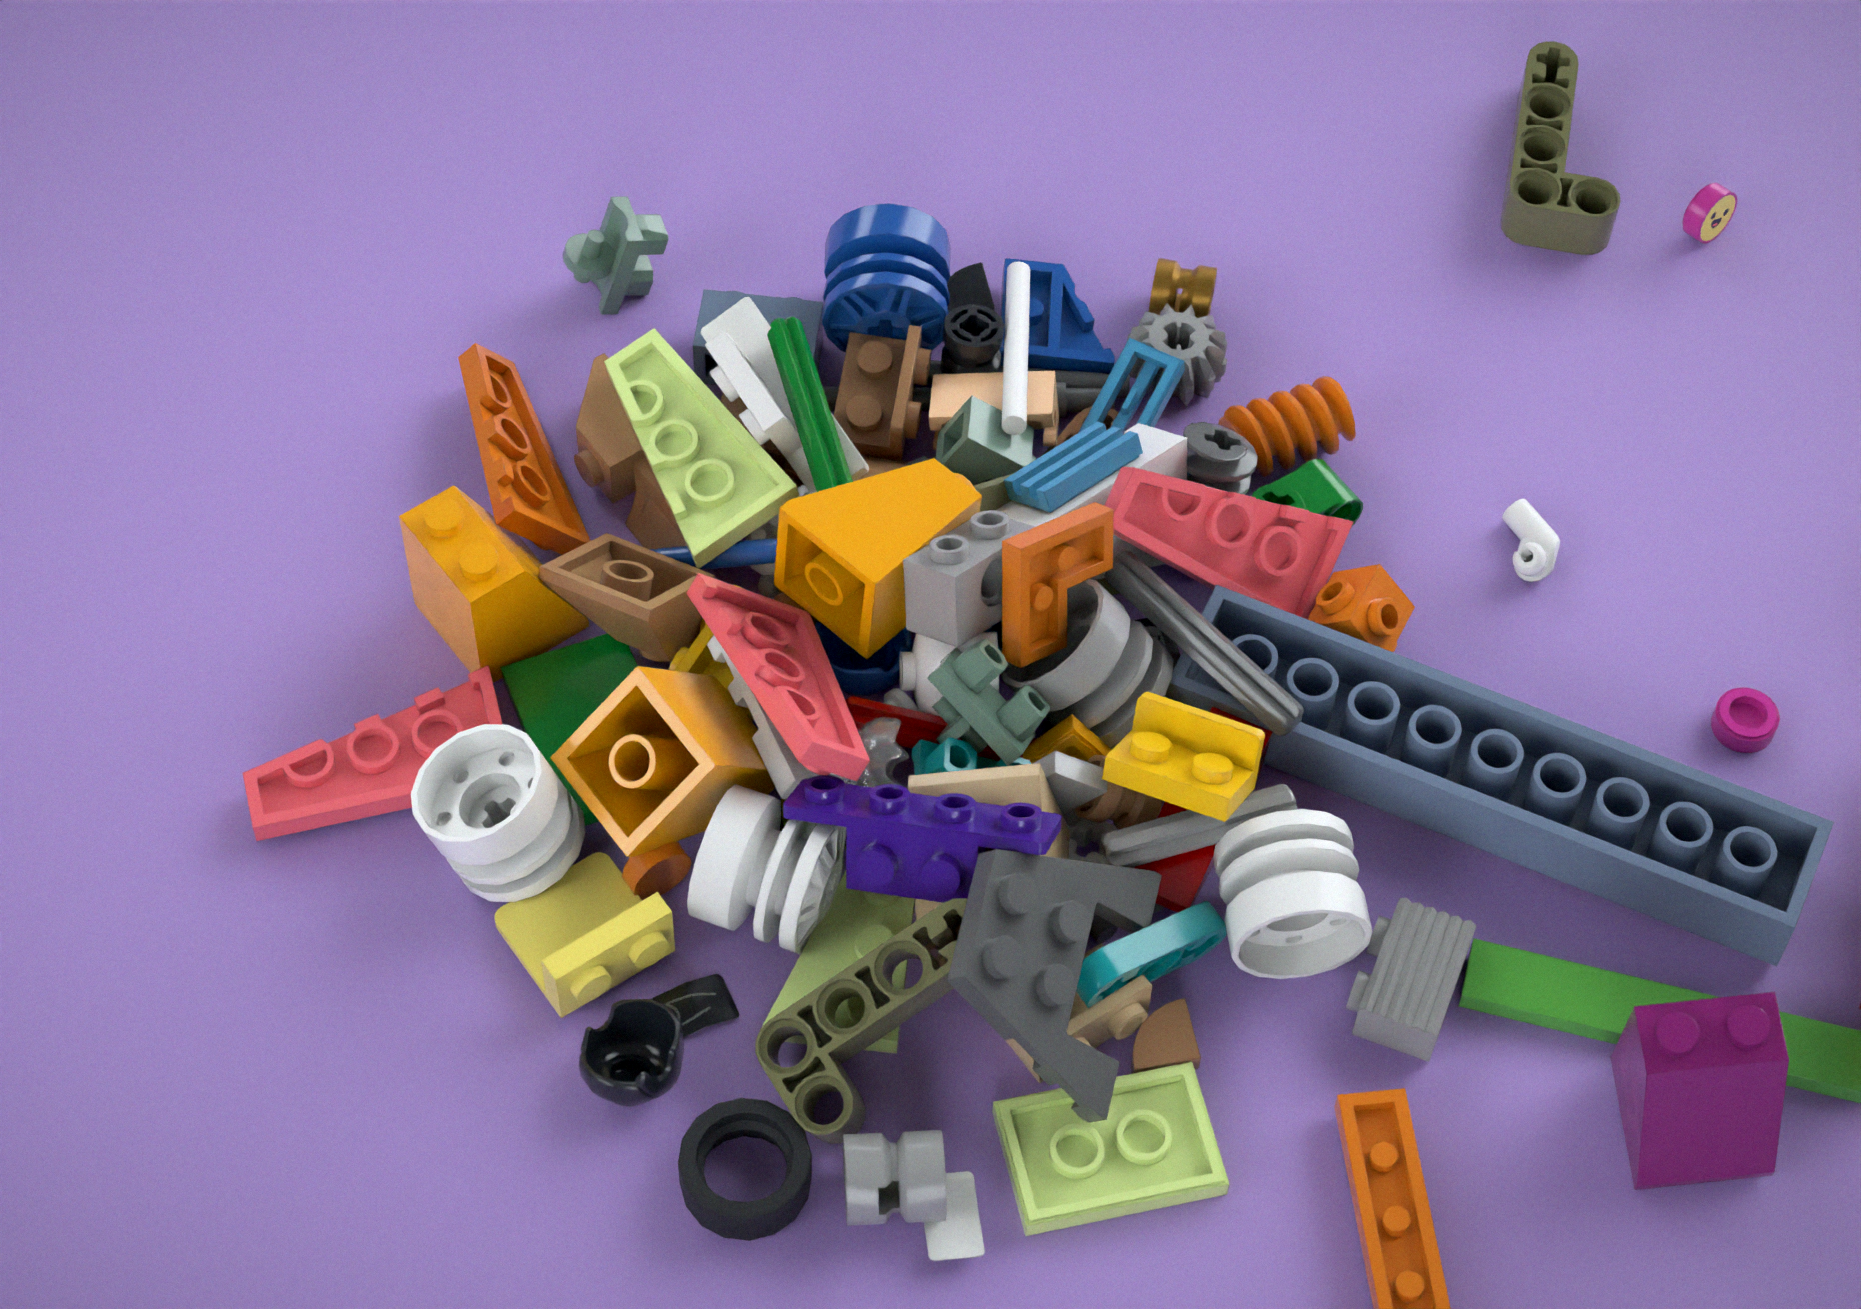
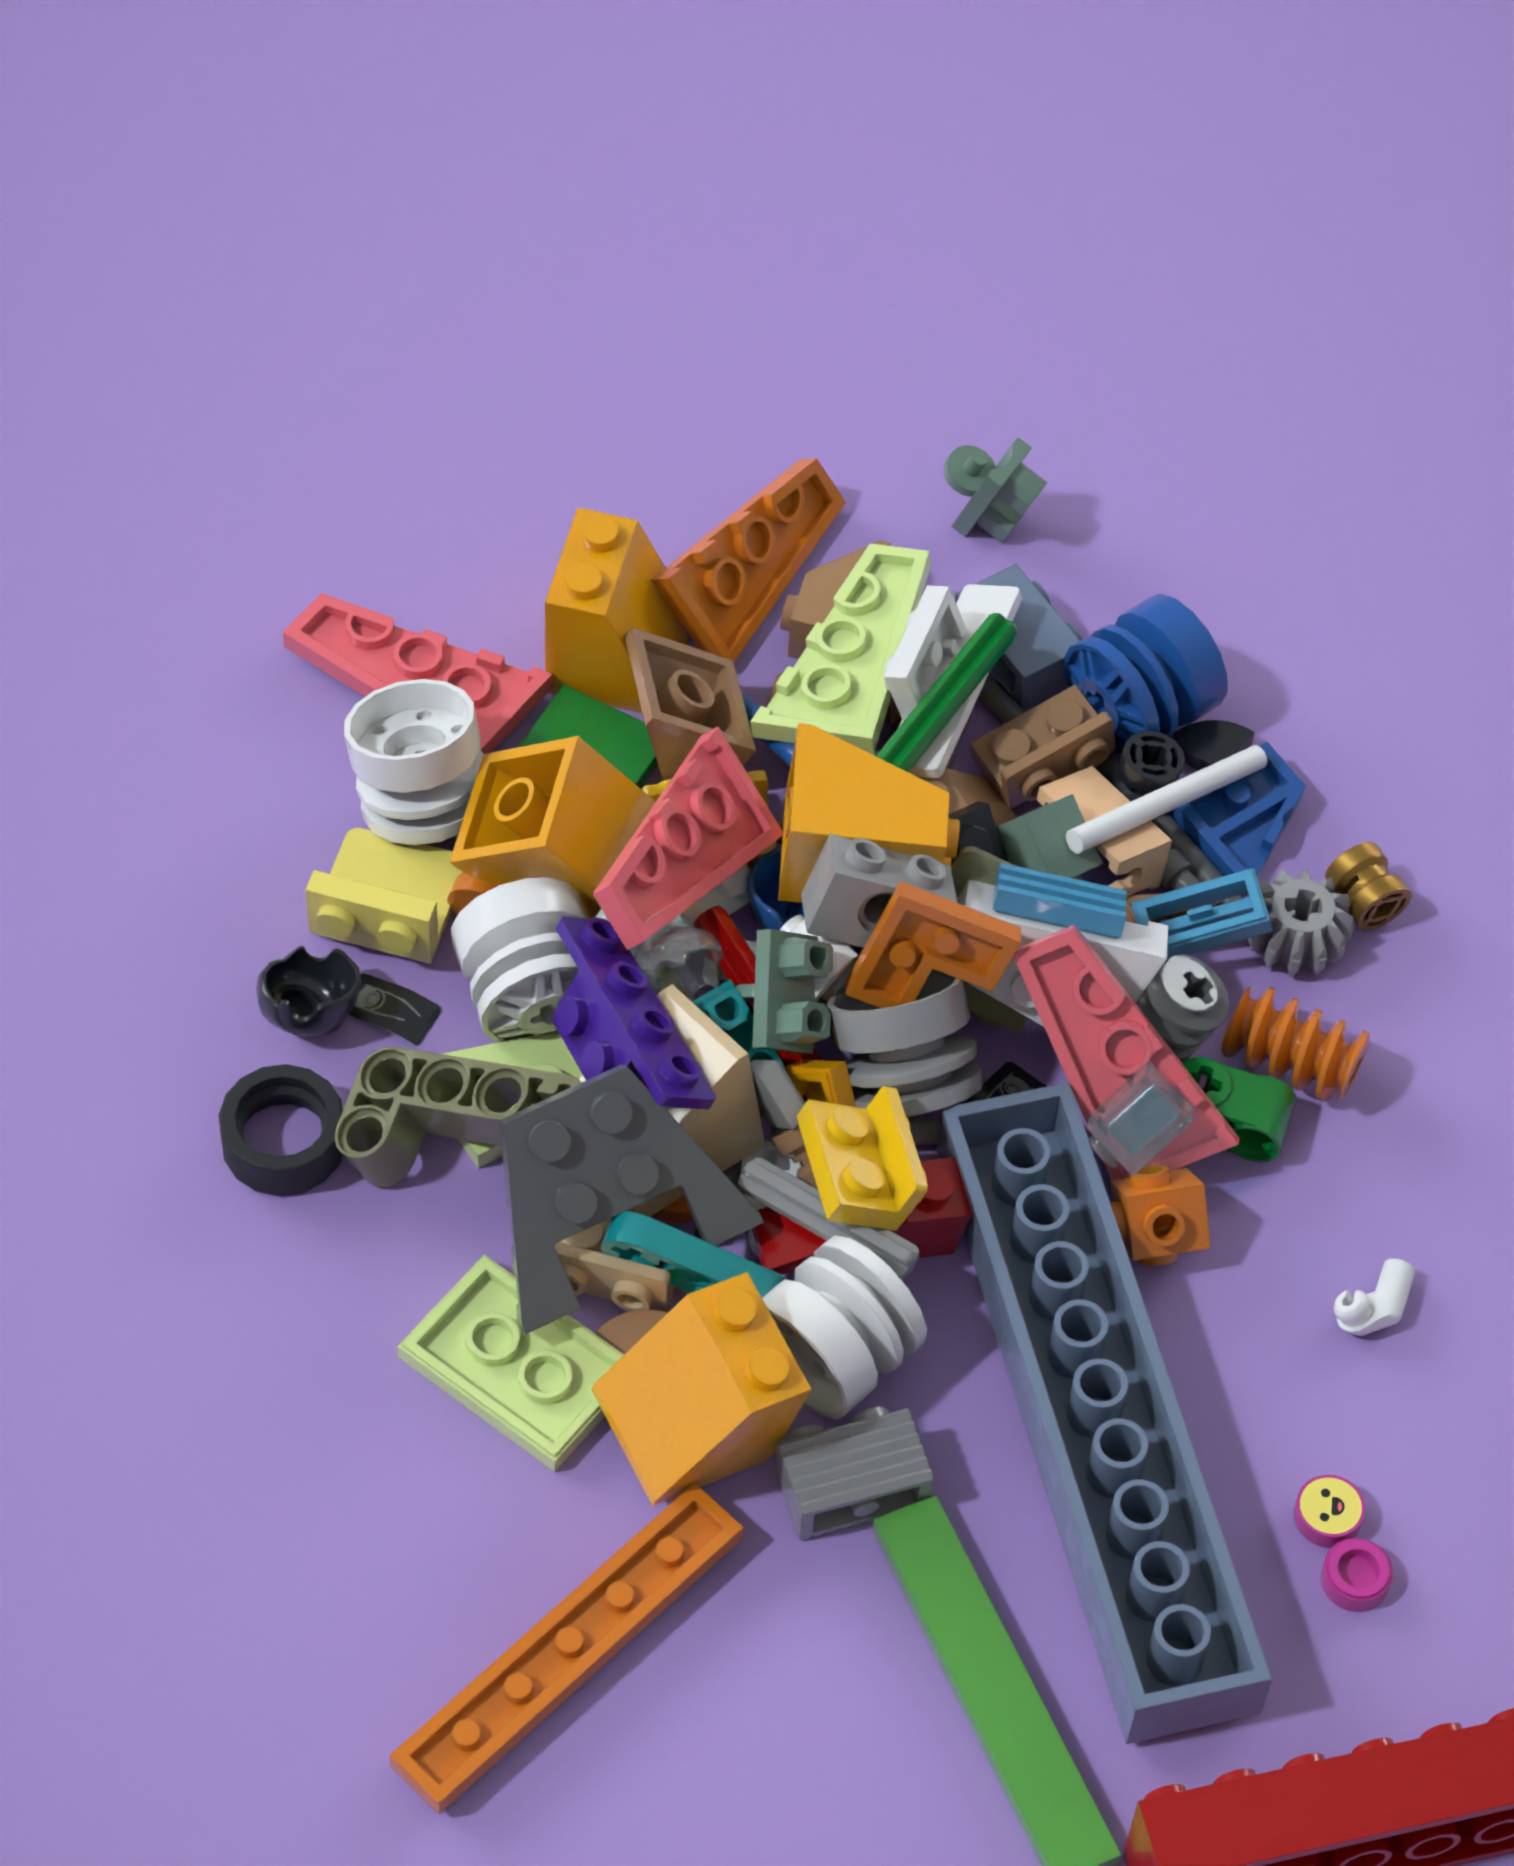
camera: 50 degrees right, 0 degrees up
light grey wheel [843,1130,946,1226] -> none
white sticker [924,1171,985,1261] -> none
dark grey axle [1104,550,1304,737] -> none
magenta slope [1610,992,1789,1190] -> none
none -> light orange slope [591,1272,812,1506]
none -> clear light blue brick [1087,1061,1195,1176]
none -> tile [1293,1475,1365,1547]

